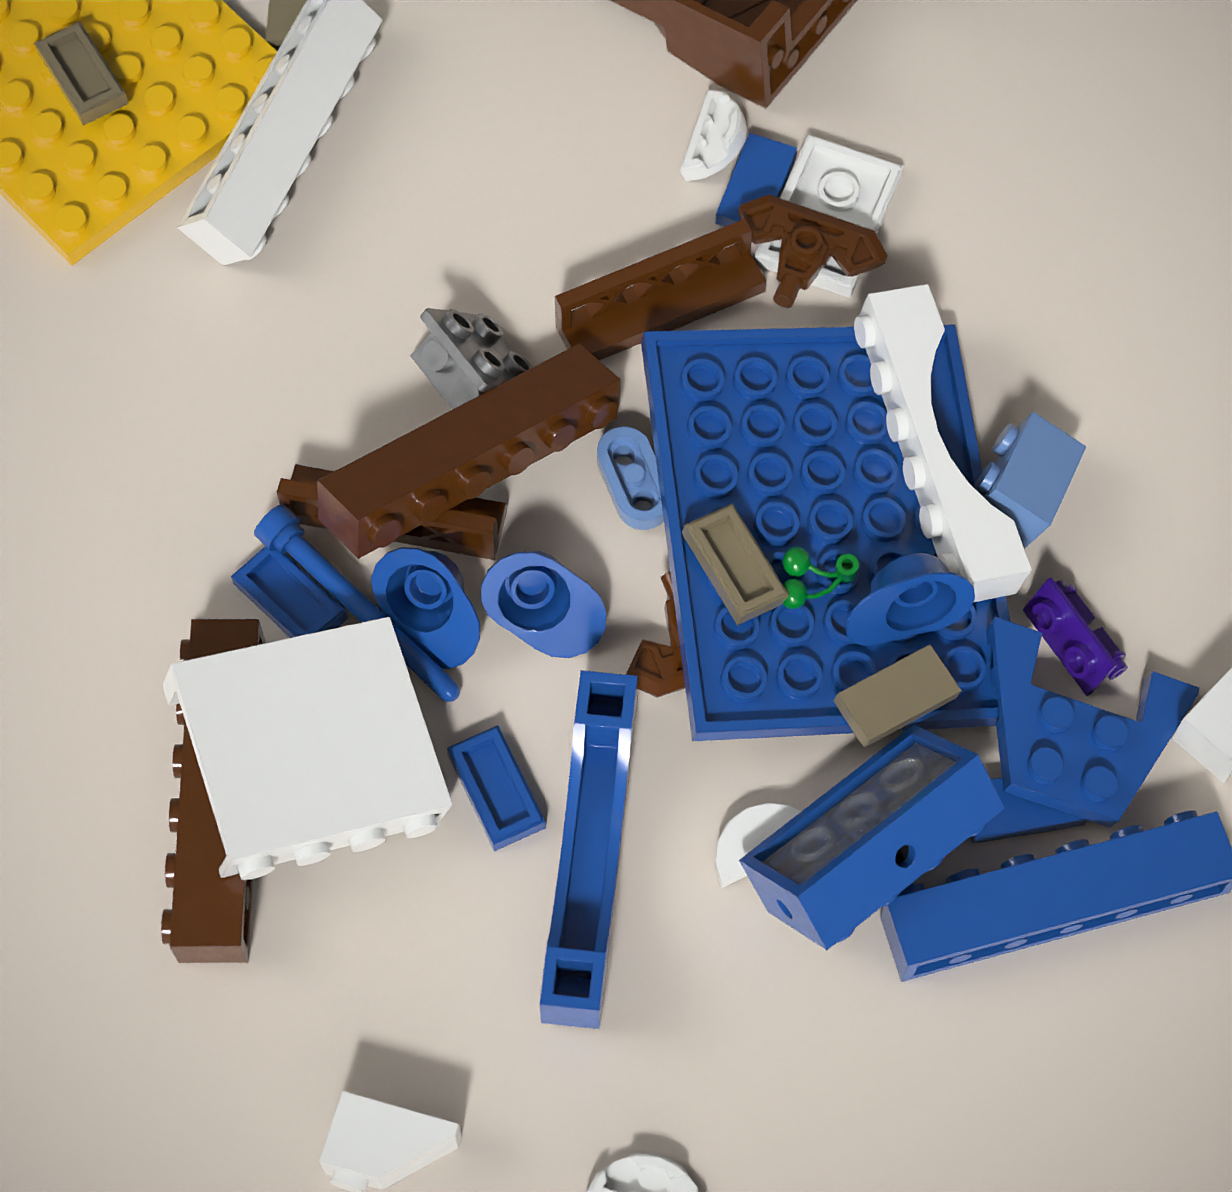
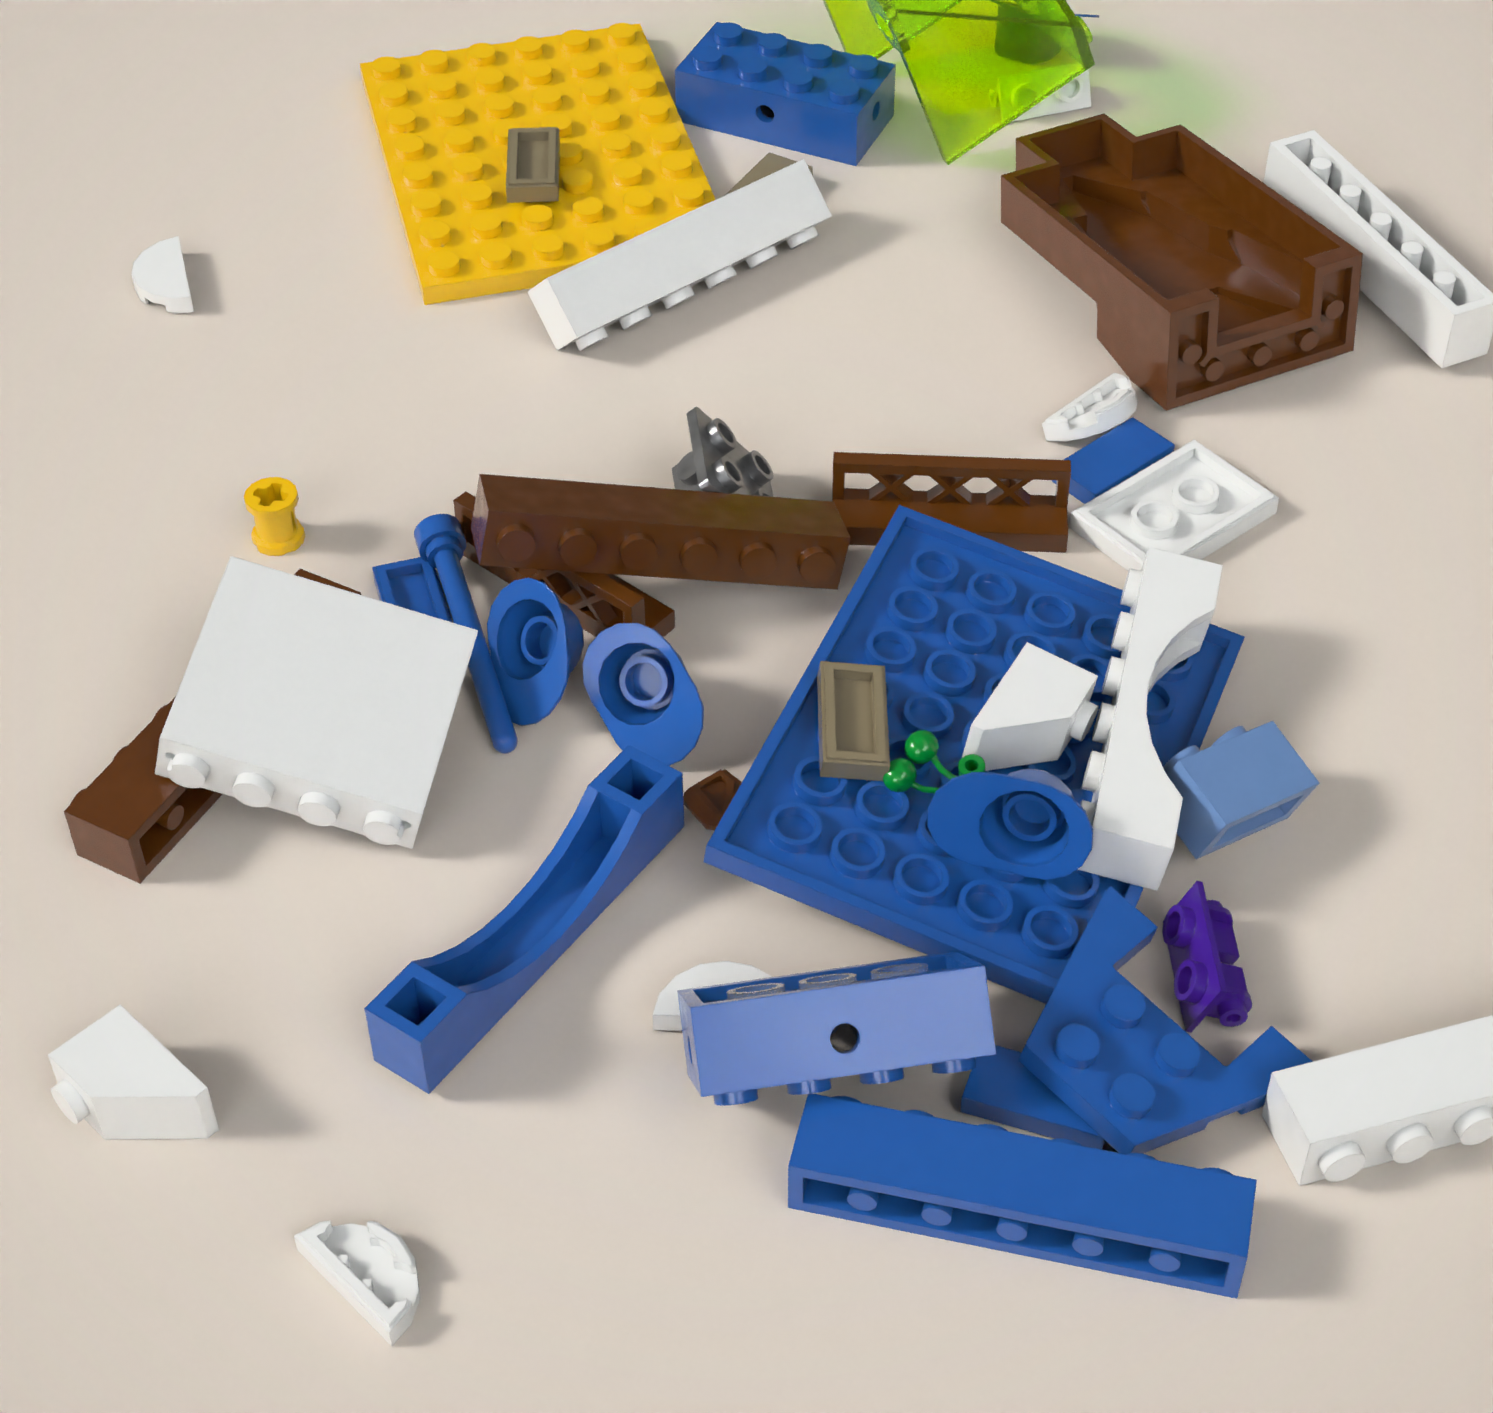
camera: 30 degrees right, 20 degrees down
blue tile [447,725,546,852] -> none
medium blue plate [597,427,664,530] -> none
reddish brown piece [738,195,888,308] -> none
dark tan tile [833,645,962,748] -> none
none -> yellow bush [244,477,305,556]
none -> white slope [962,642,1099,771]

